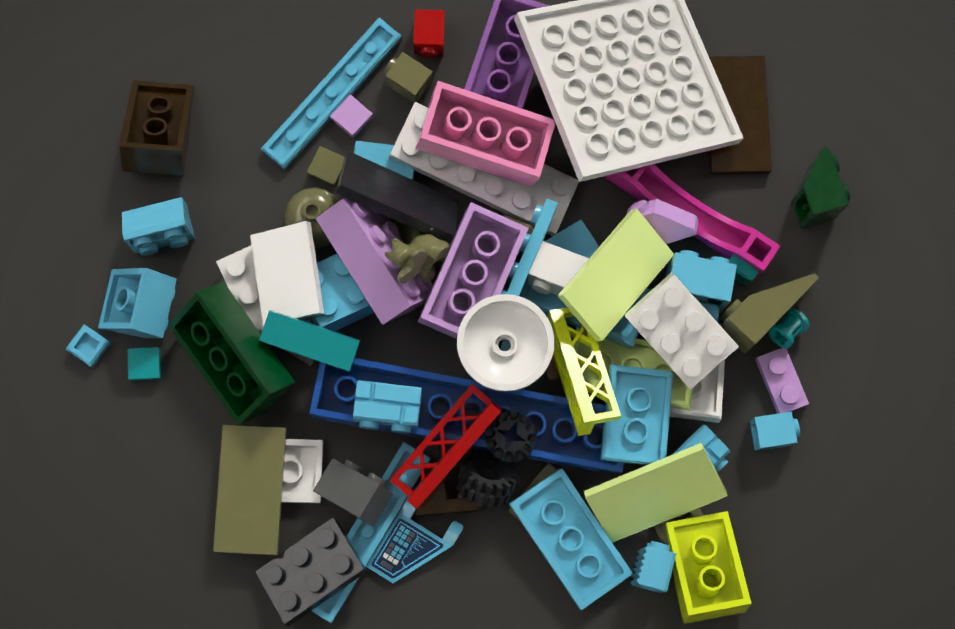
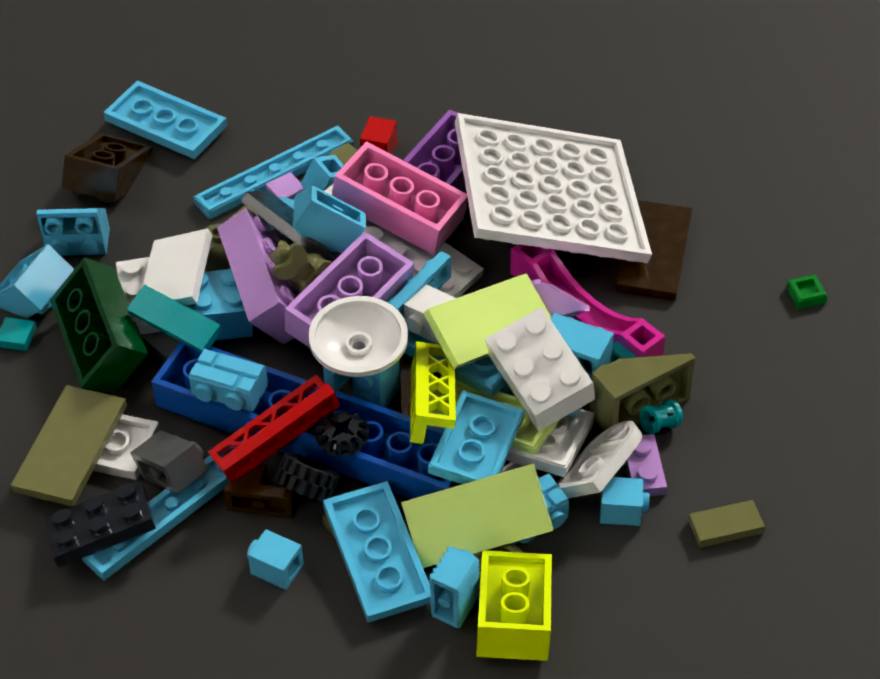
camera: 20 degrees right, 30 degrees down
flag [366,498,464,583] -> none
dark green slope [791,147,850,229] -> none
none -> medium azure plate [103,80,227,159]
none -> medium azure brick [247,529,304,590]
none -> medium azure slope [293,185,366,254]
none -> medium azure brick [301,154,344,191]
none -> white tile [557,421,642,498]
none -> olive tile [688,500,765,548]
none -> green tile [786,274,828,309]

